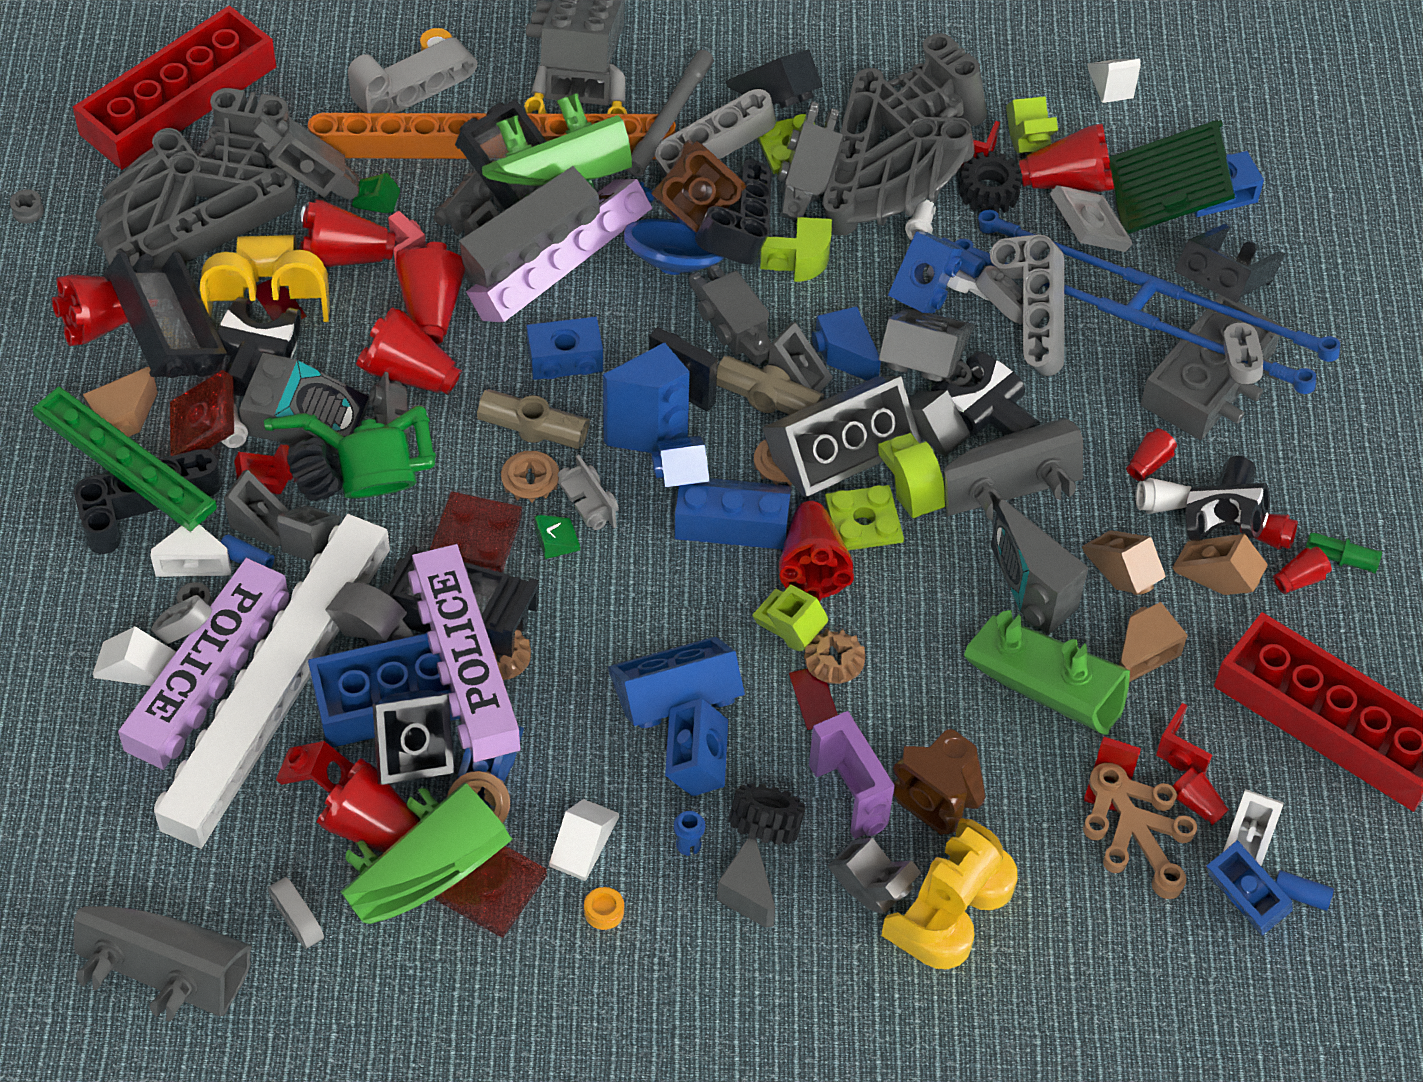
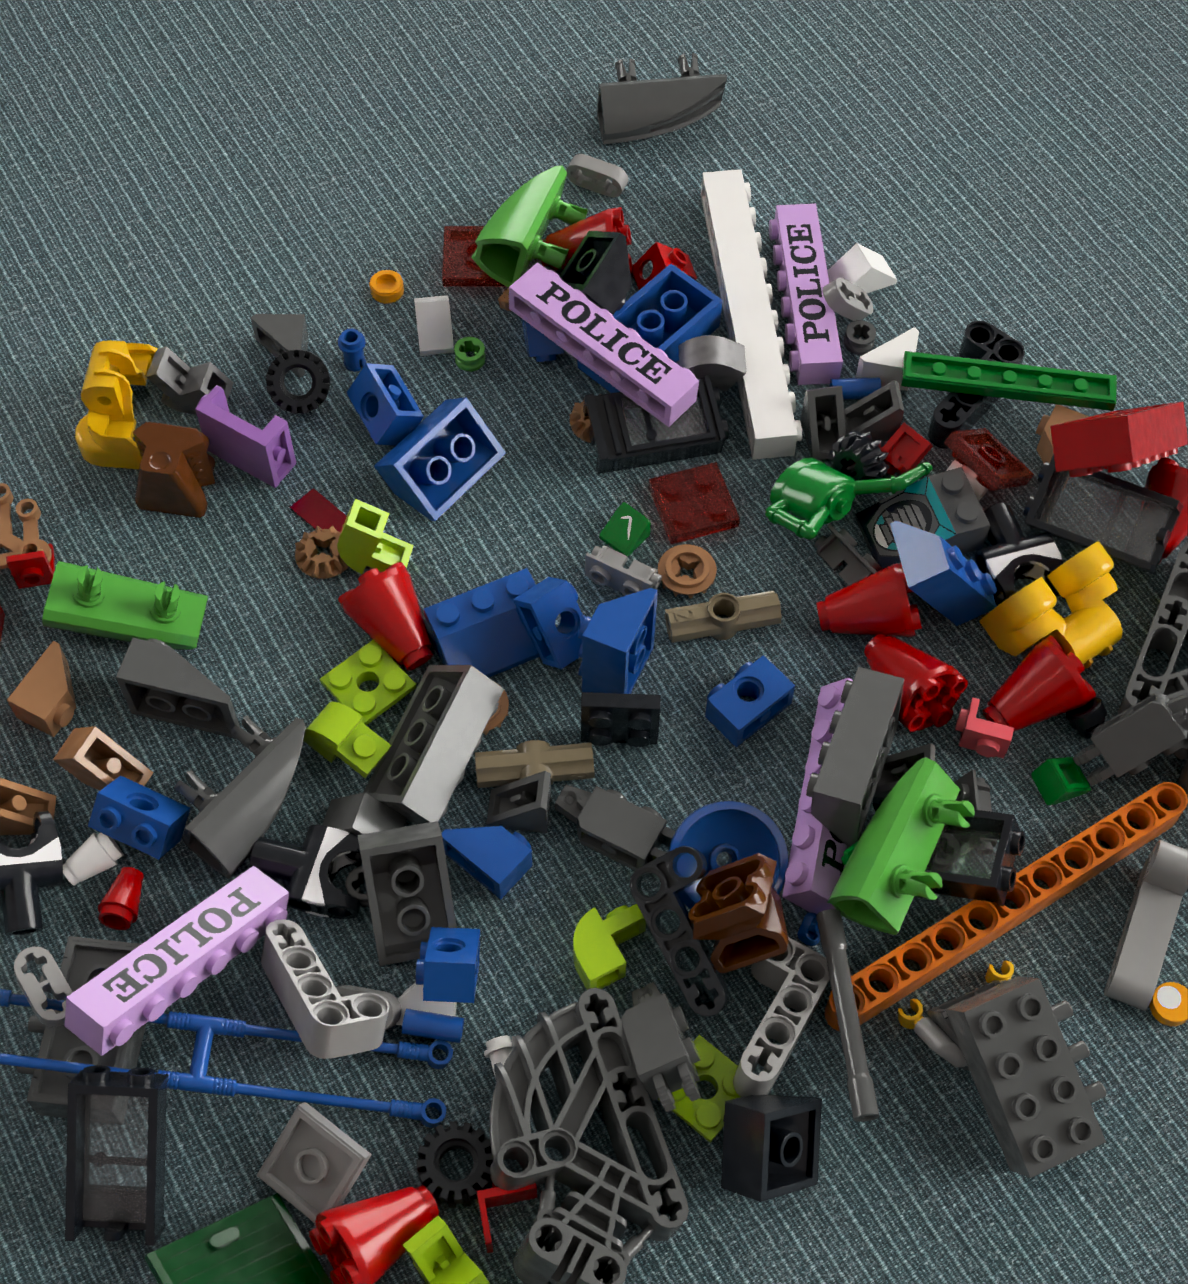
camera: 150 degrees right, 5 degrees up
none -> lavender brick [64,866,289,1056]
none -> blue brick [88,776,191,860]
none -> bright green bush [454,337,486,372]
none -> blue slope [890,521,997,626]
none -> red brick [1050,402,1188,477]

